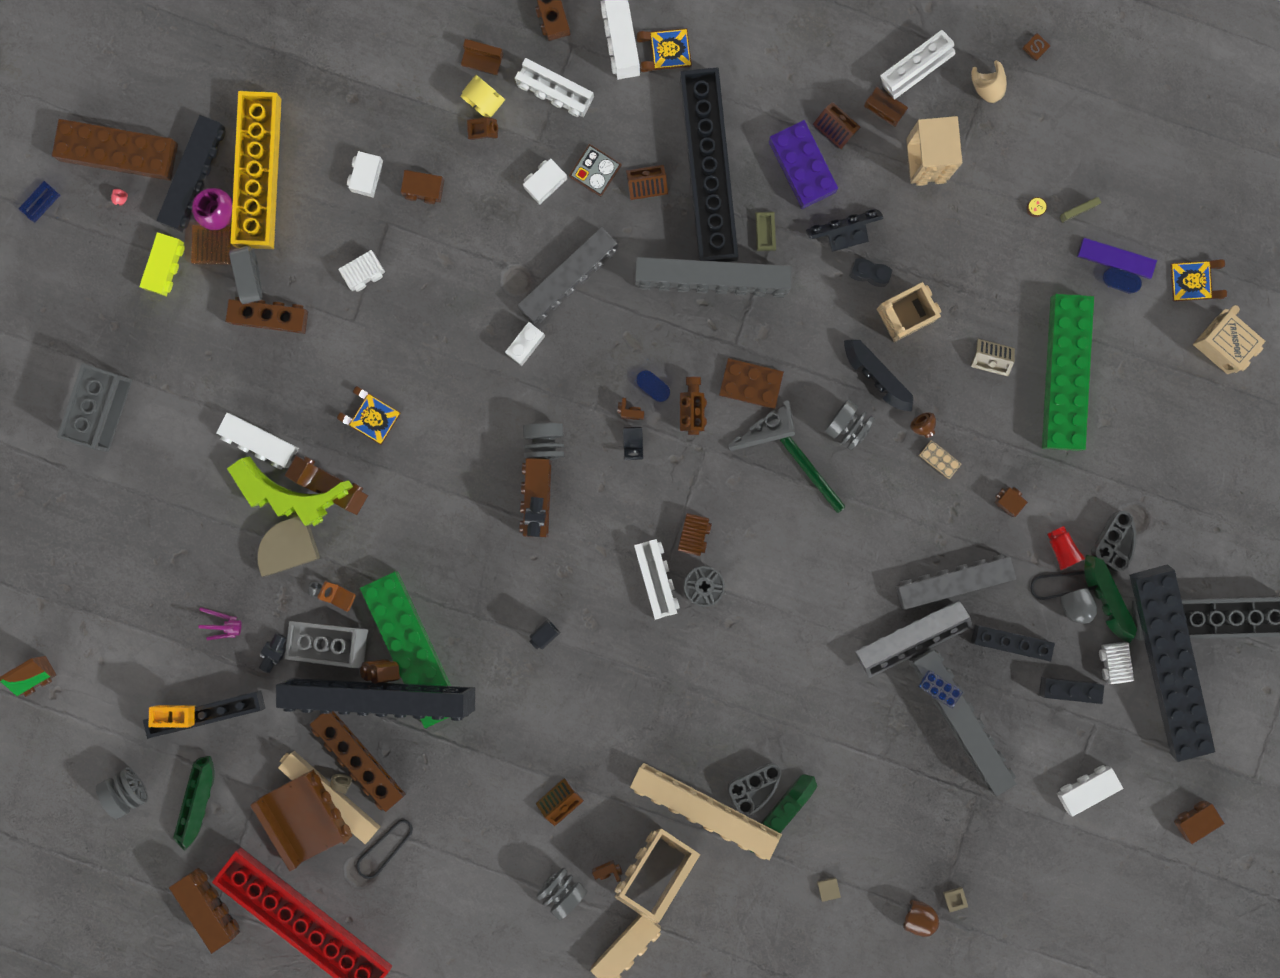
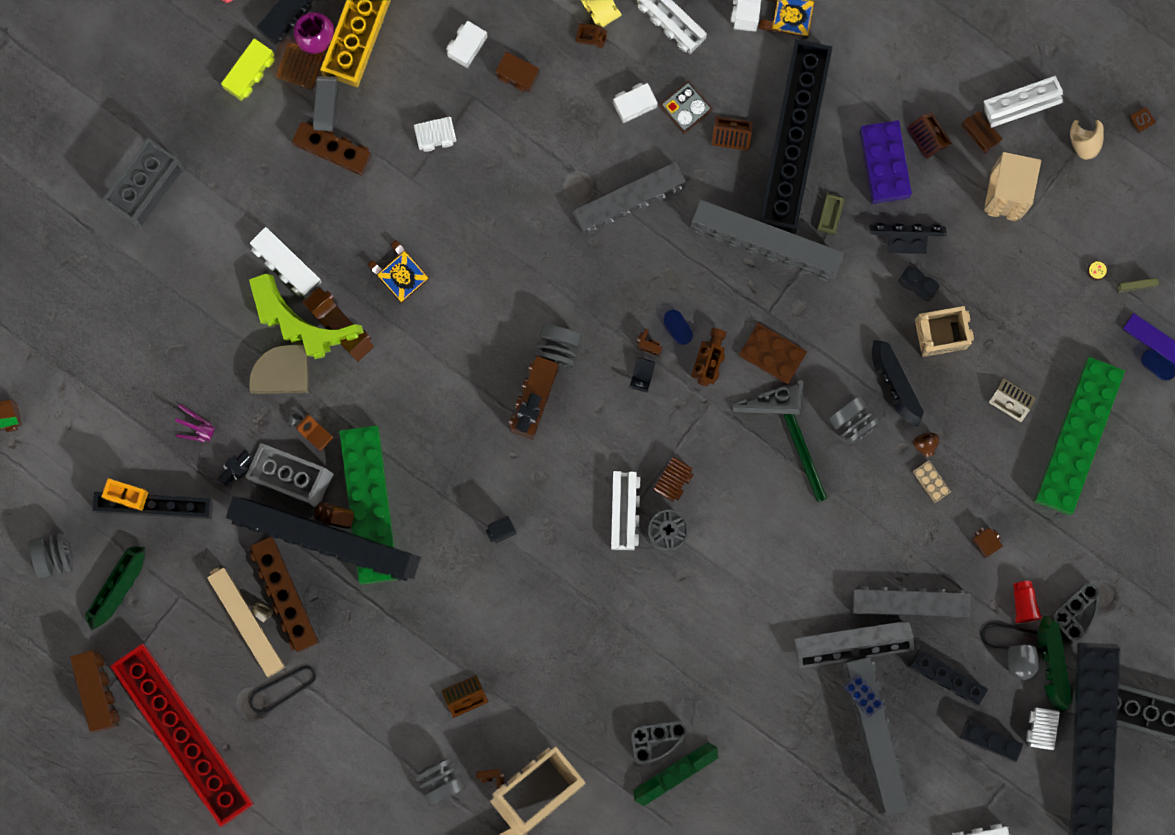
camera: 10 degrees right, 5 degrees down
reddish brown panel [250,769,353,871] -> none
white brick [505,322,545,366] -> none
tan brick [630,763,782,860] -> none

